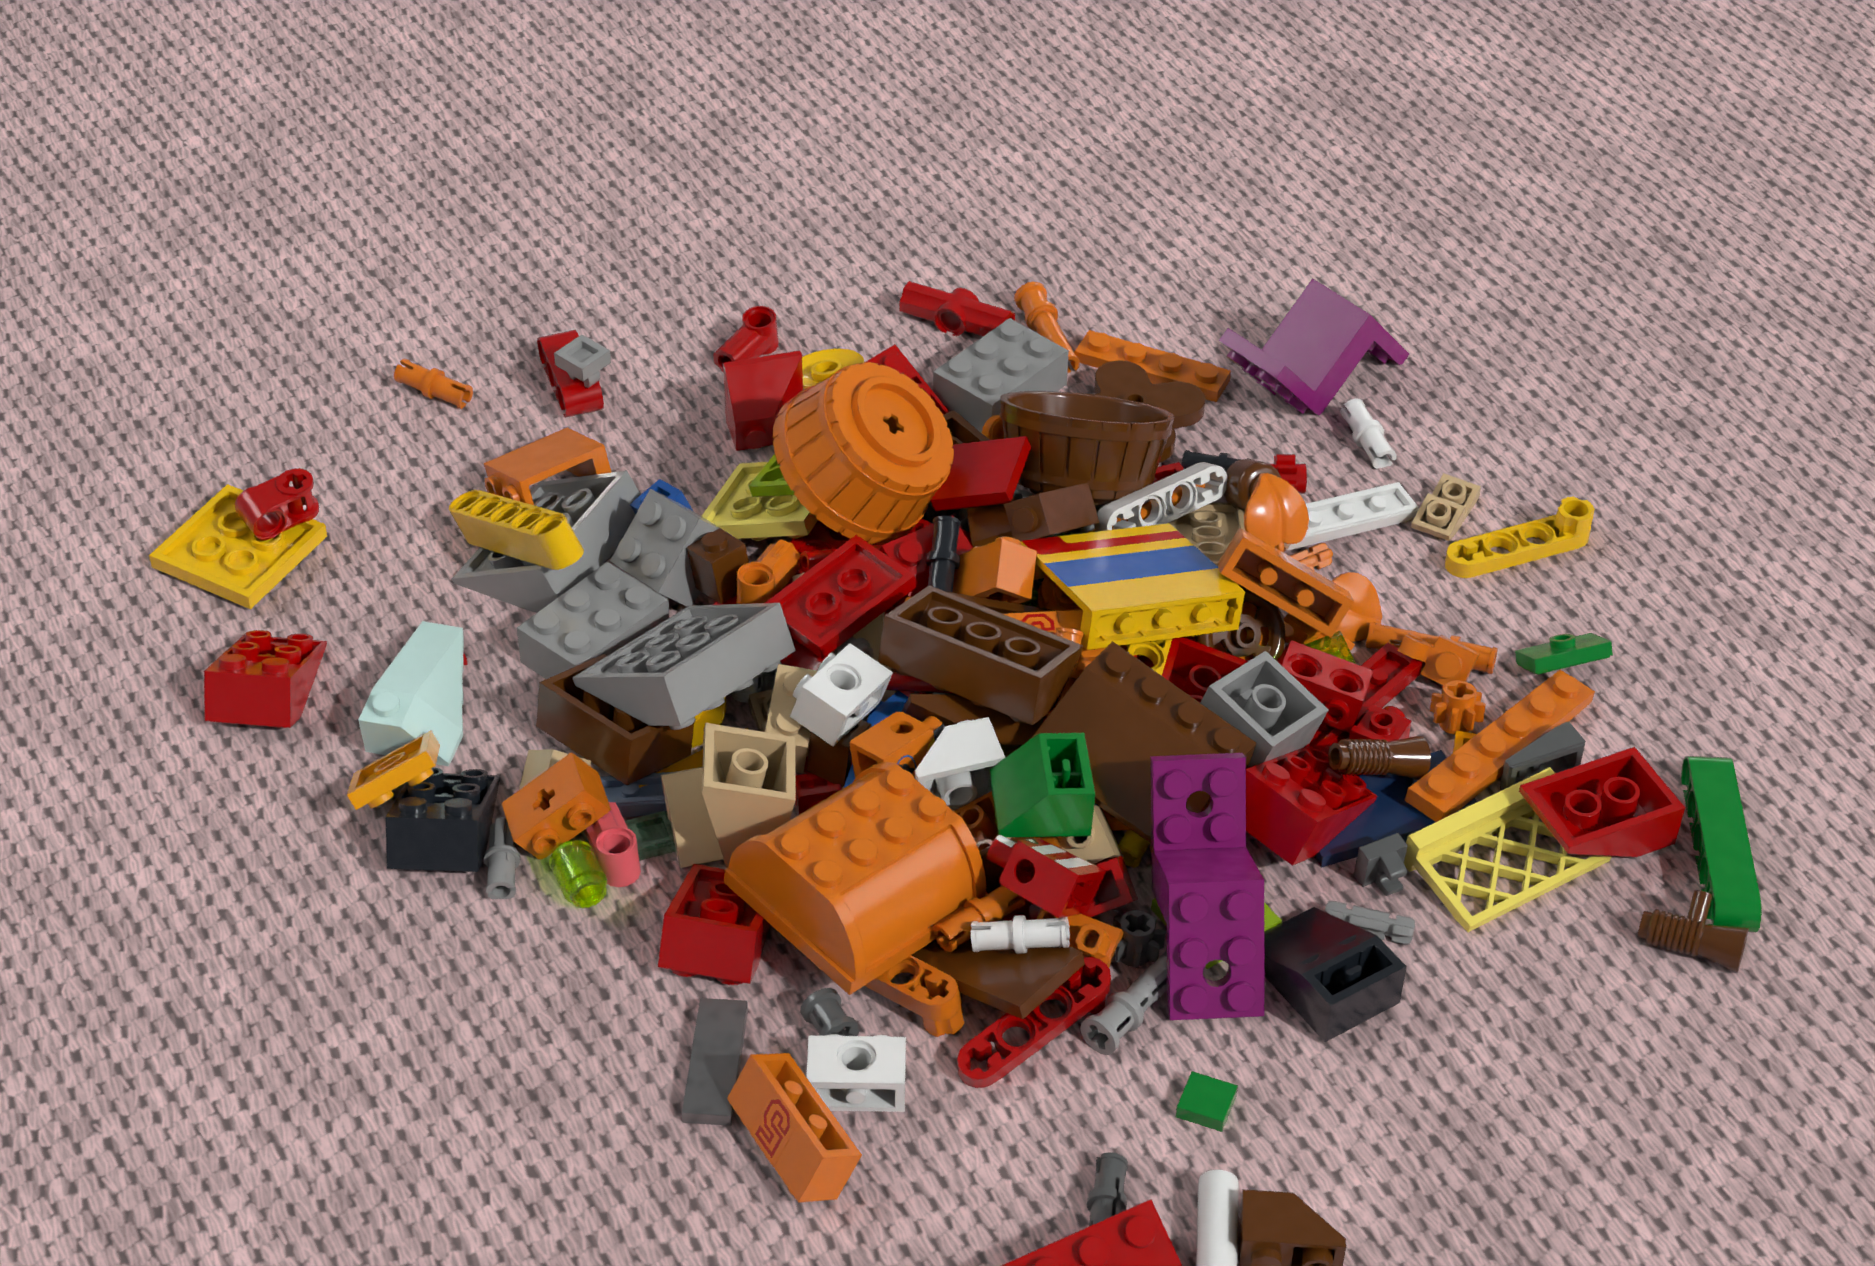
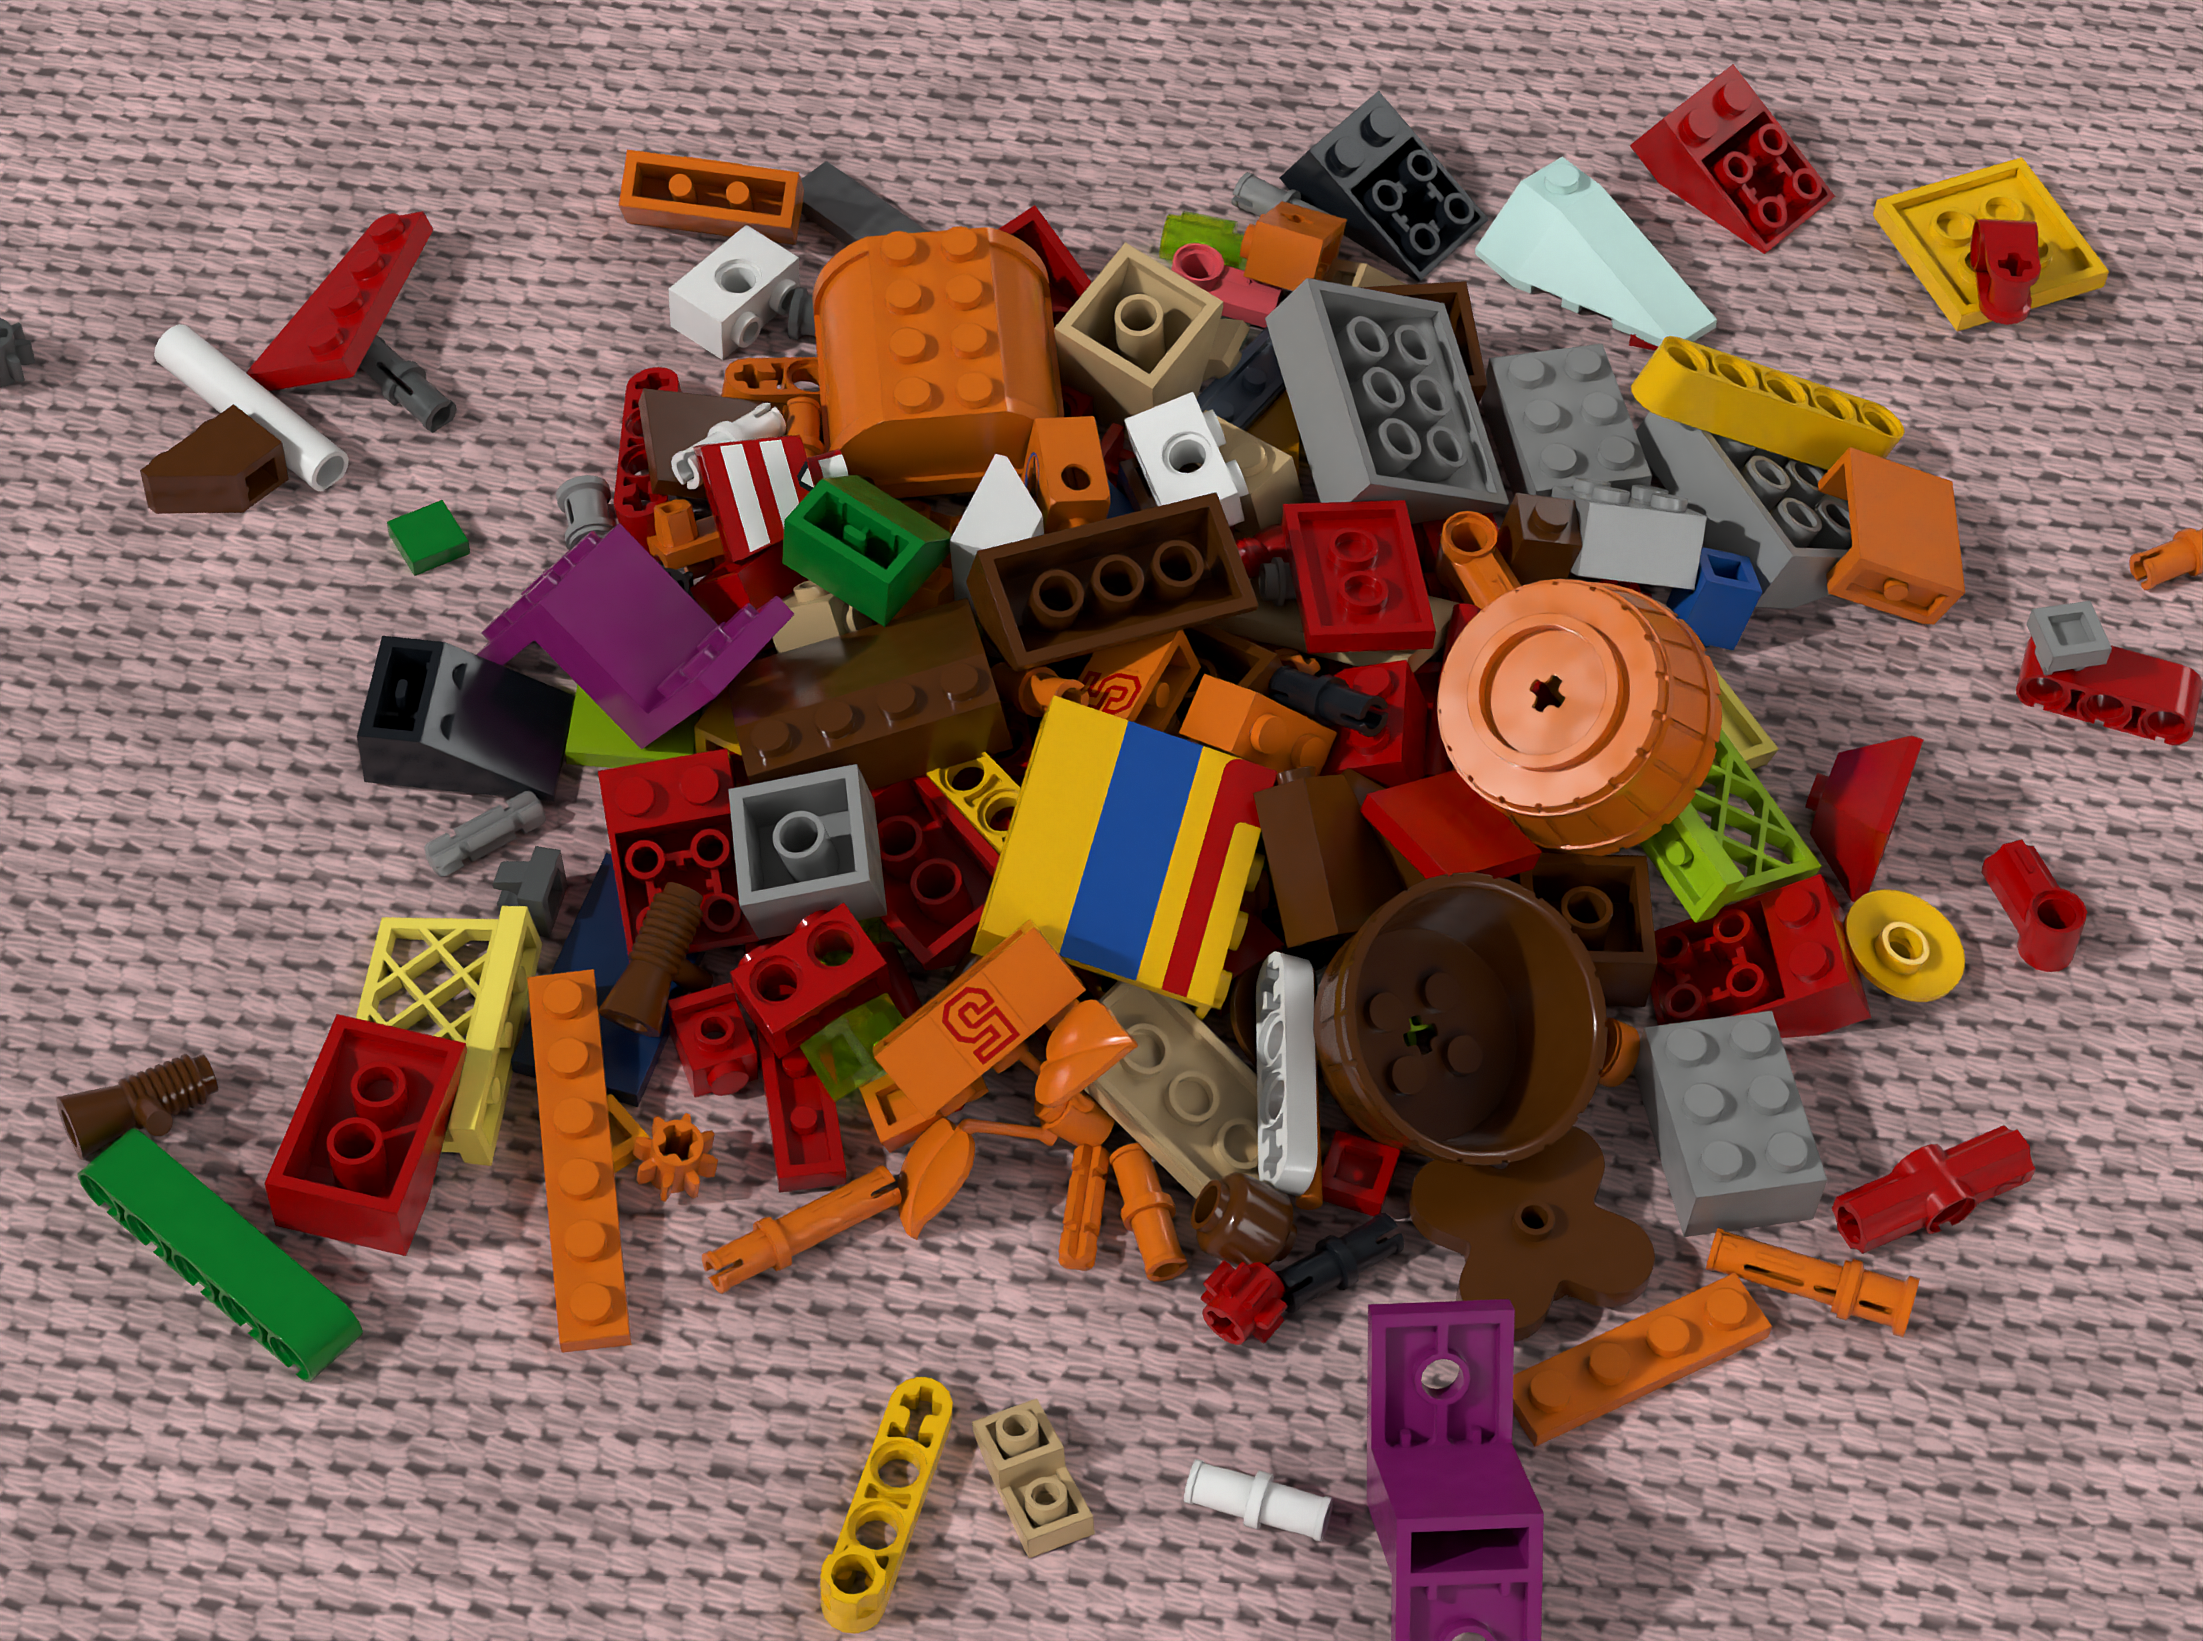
camera: 125 degrees right, 10 degrees up
light orange plate [347,730,440,810] -> none
white tile [1284,482,1419,550] -> none
orange plate [1397,633,1480,685] -> none
dark grey slope [1500,722,1586,791] -> none
green plate [1515,633,1613,675] -> none

